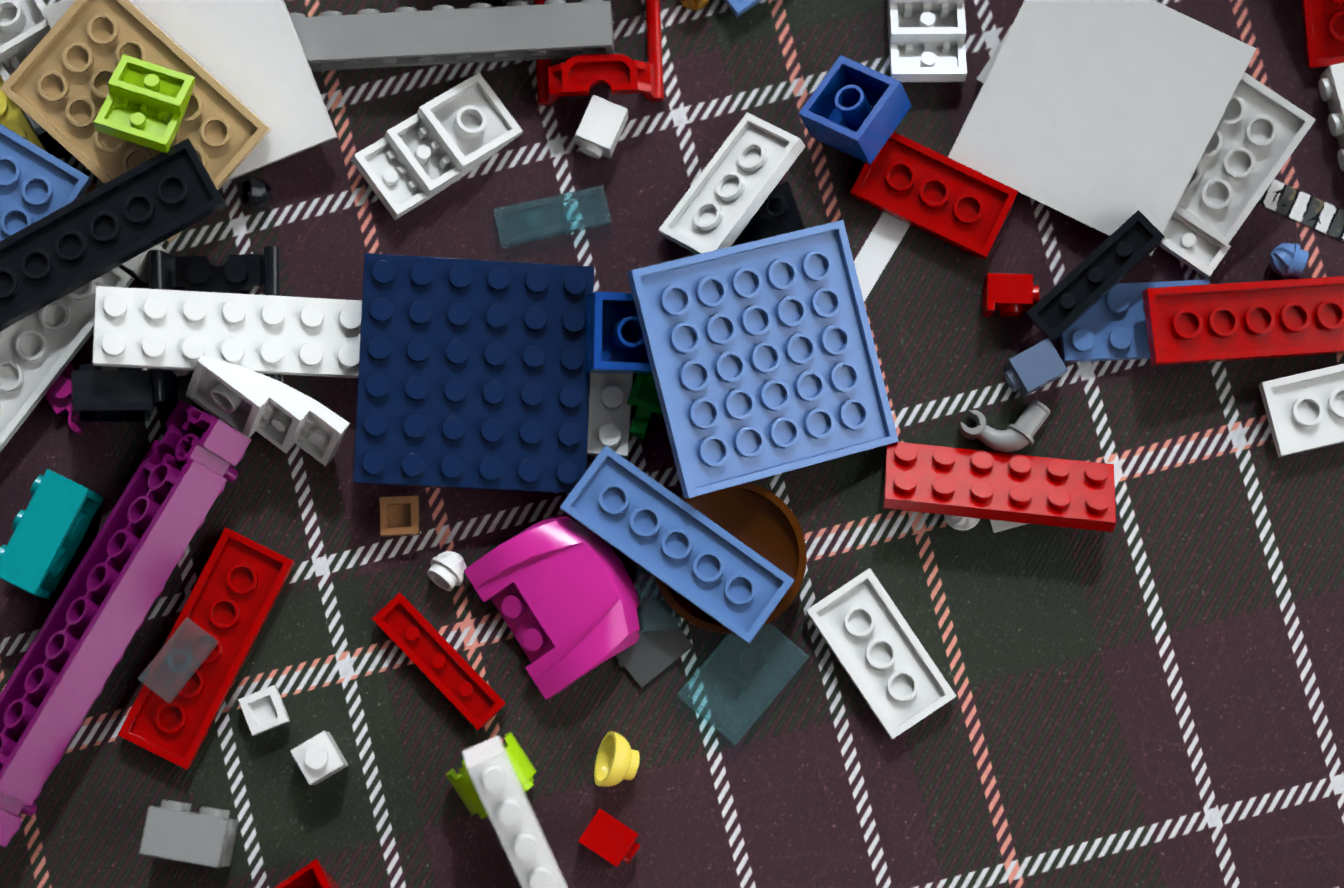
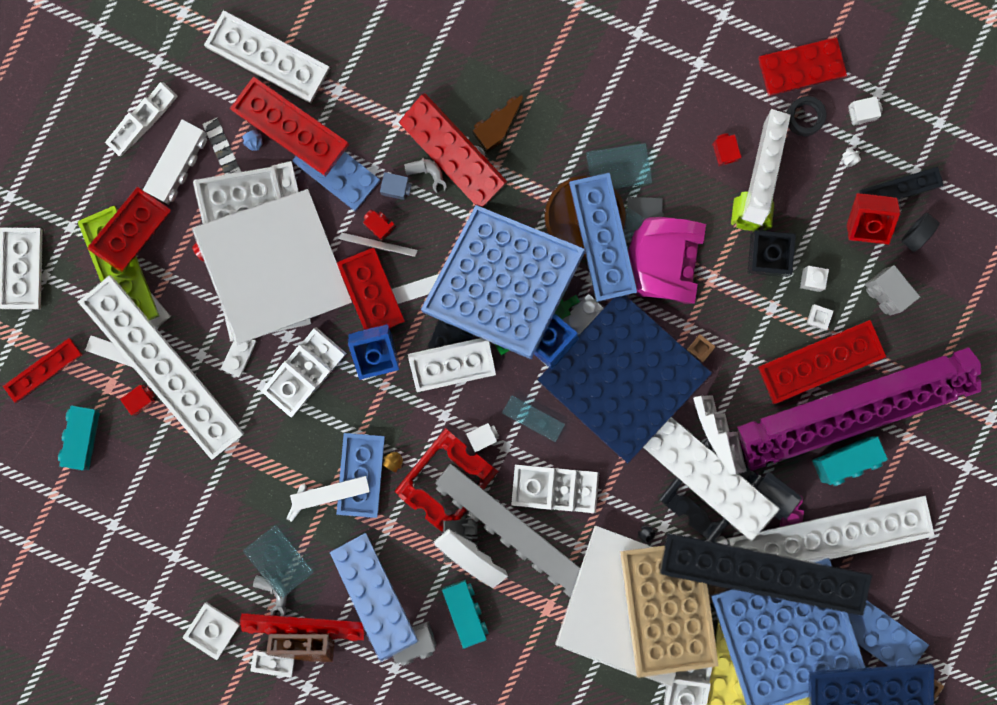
camera: 140 degrees left, 5 degrees up
lime slope [94,54,195,153] -> none
clear light blue plate [138,617,219,703] -> none
red plate [372,592,506,731] -> none
white plate [427,551,467,591] -> none
light yellow piece [594,731,640,787] -> none
white plate [805,568,956,740] -> none
black plate [1026,210,1165,343] -> none
none -> white sticker [338,233,418,257]
none -> reddish brown slope [473,95,523,153]
none -> black brick [747,230,796,277]

